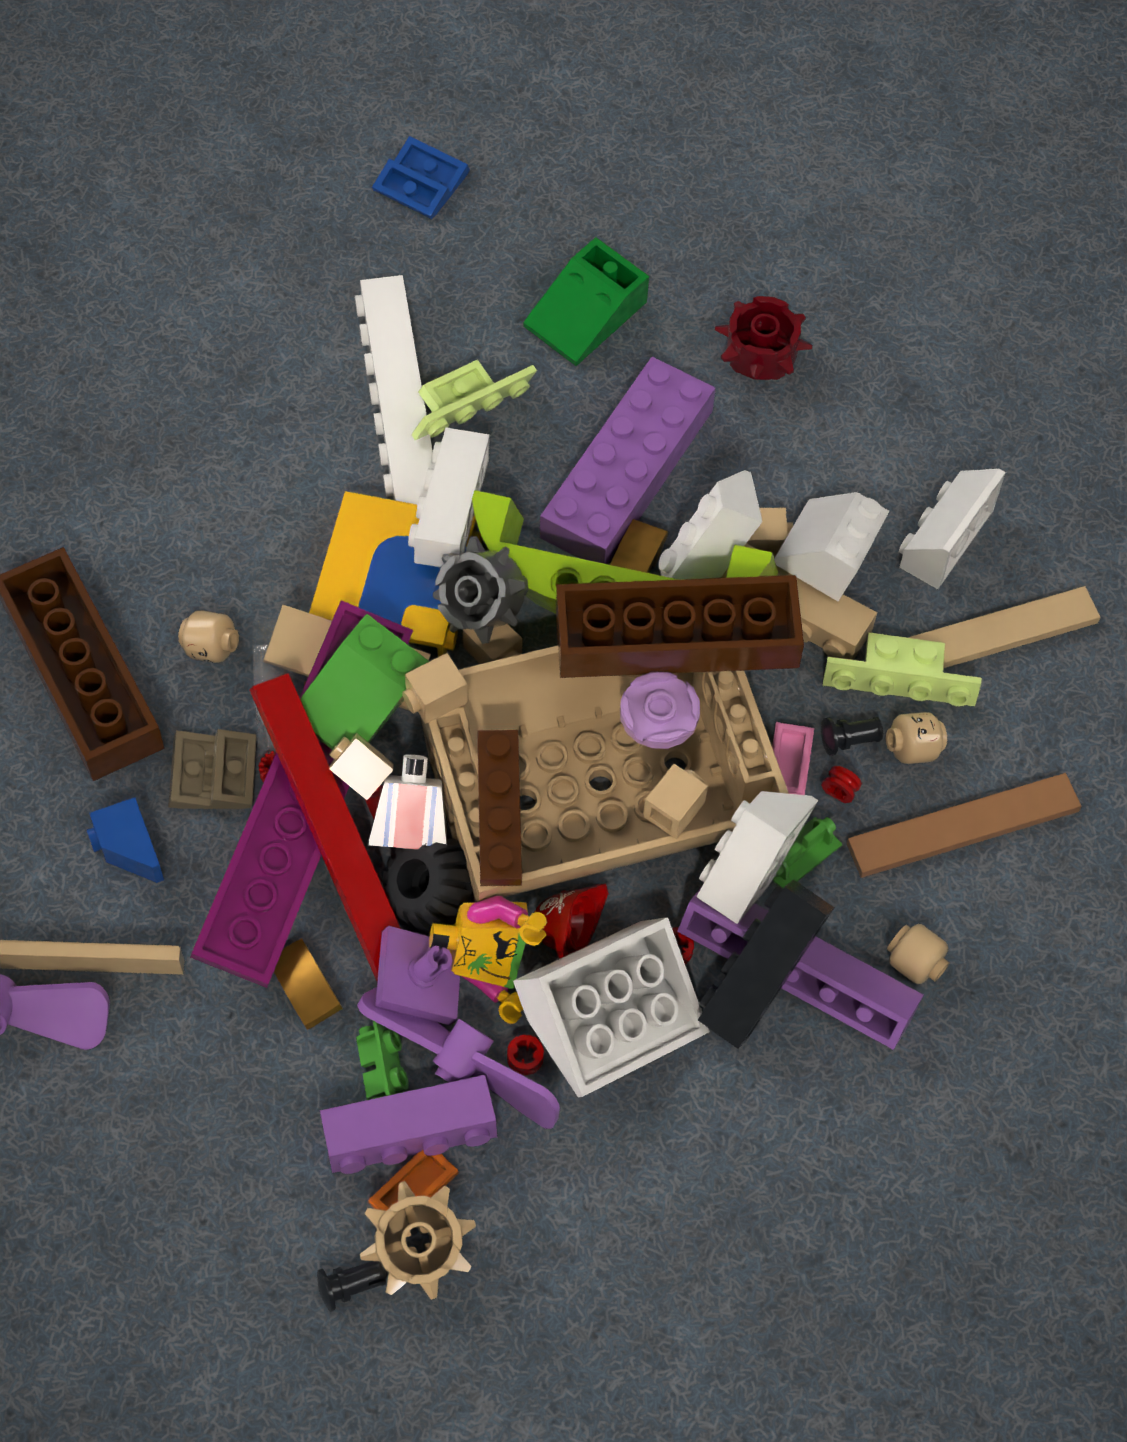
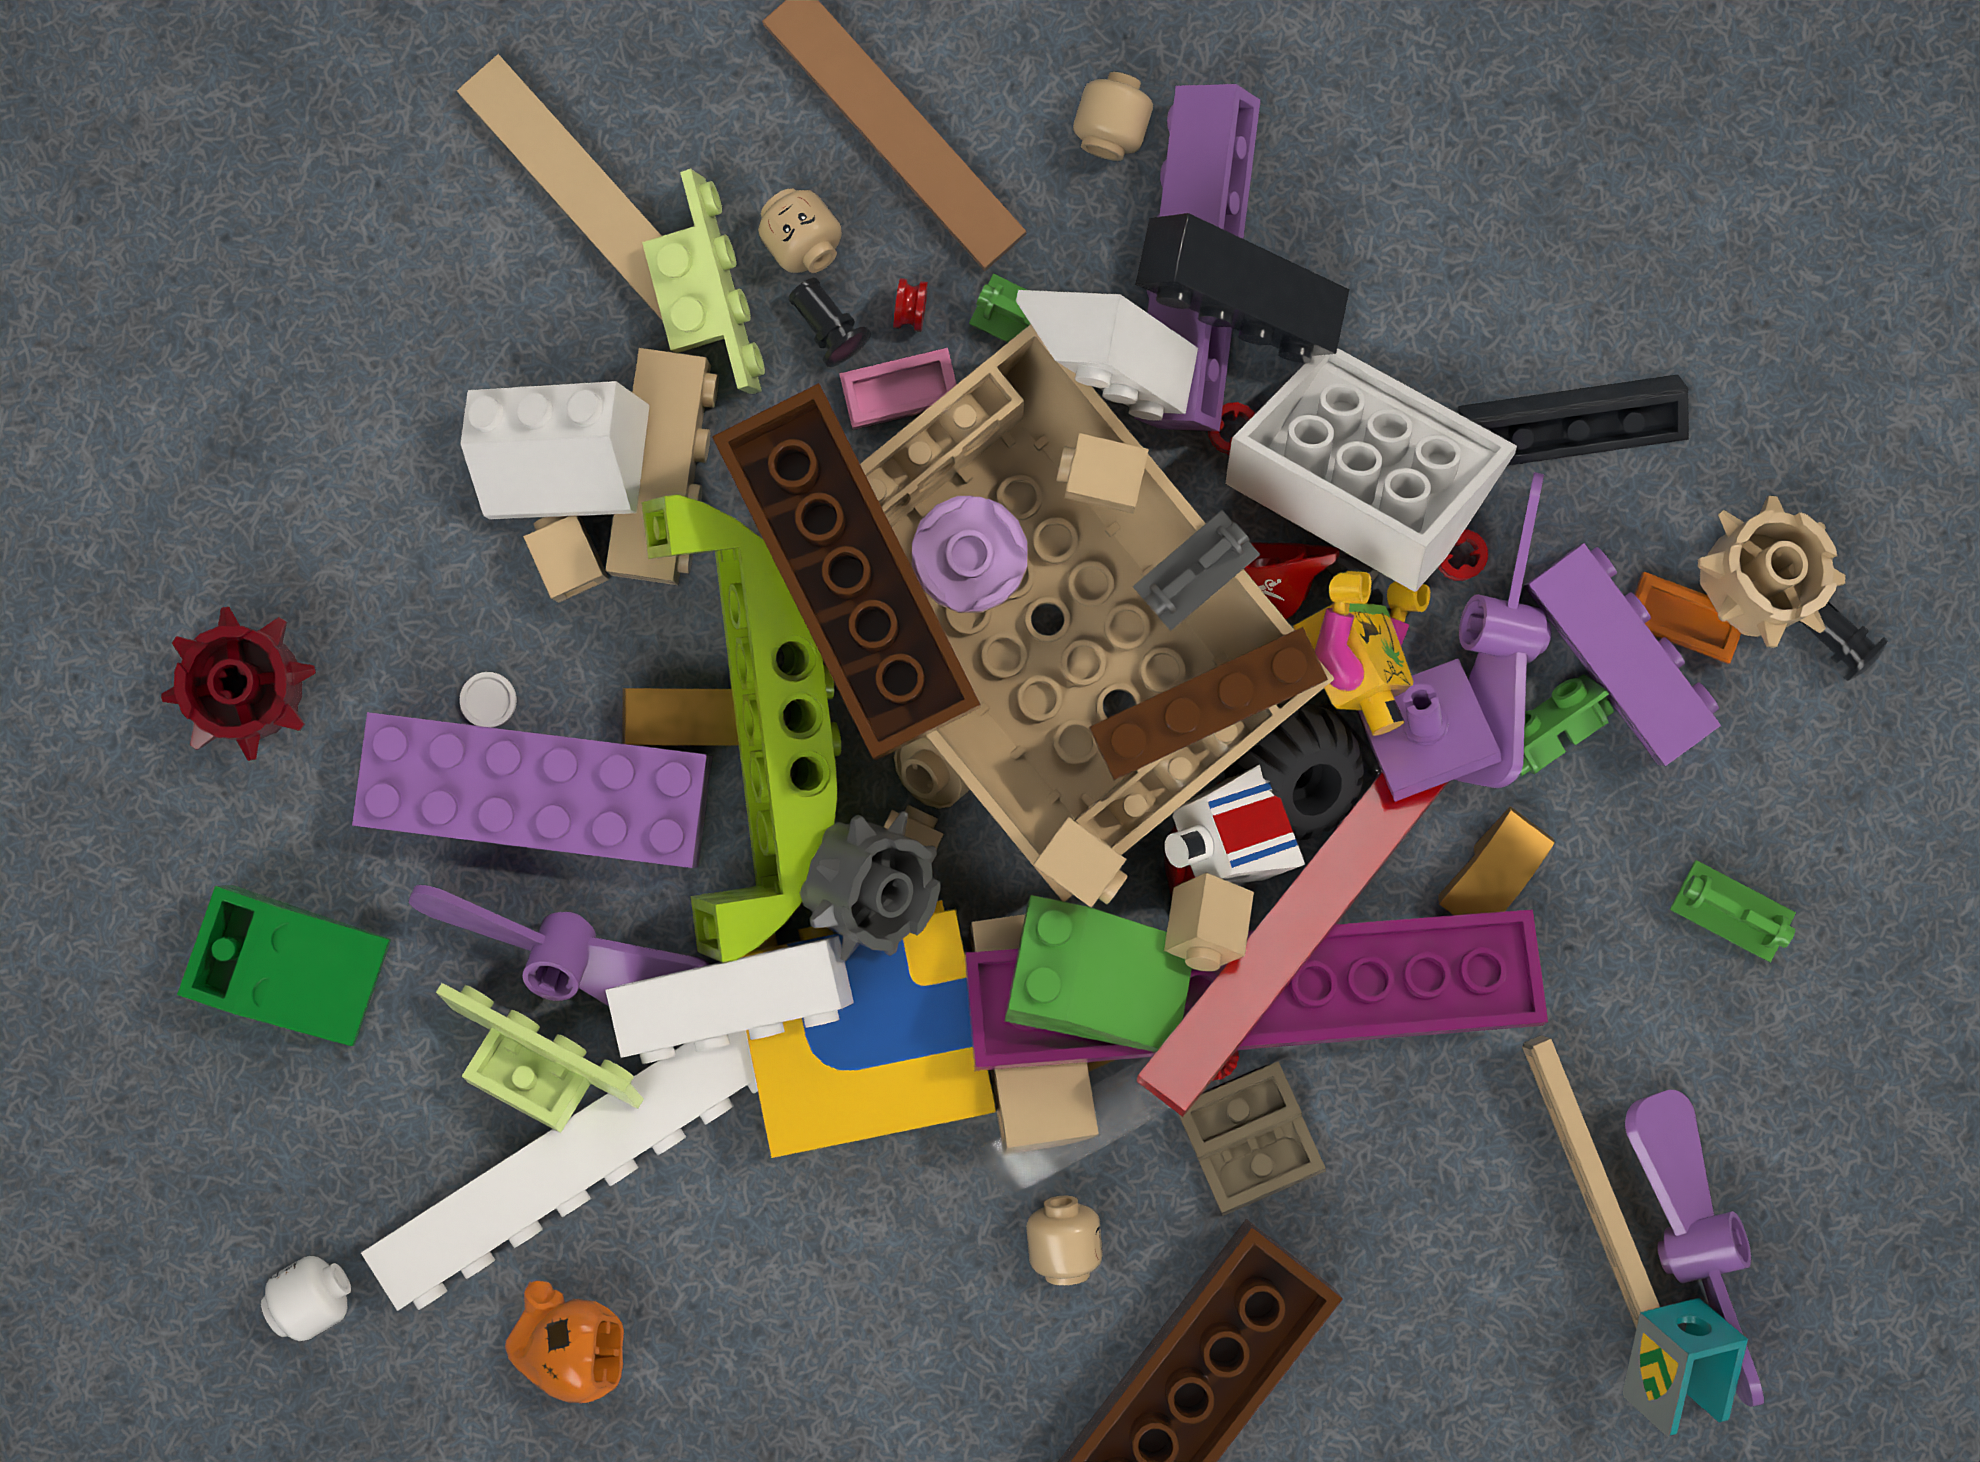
camera: 110 degrees left, 25 degrees up
blue slope [87,797,164,883] -> none
blue slope [372,136,470,219] -> none
white slope [659,470,763,580] -> none
white slope [899,469,1006,589] -> none
none -> white head [261,1256,351,1341]
none -> medium lavender piece [409,885,710,1006]
none -> white piece [460,672,517,728]
none -> orange piece [505,1281,624,1403]
none -> dark grey hinge [1133,510,1260,631]
none -> black slope [1458,374,1689,466]
none -> bright green hinge [1669,860,1796,962]

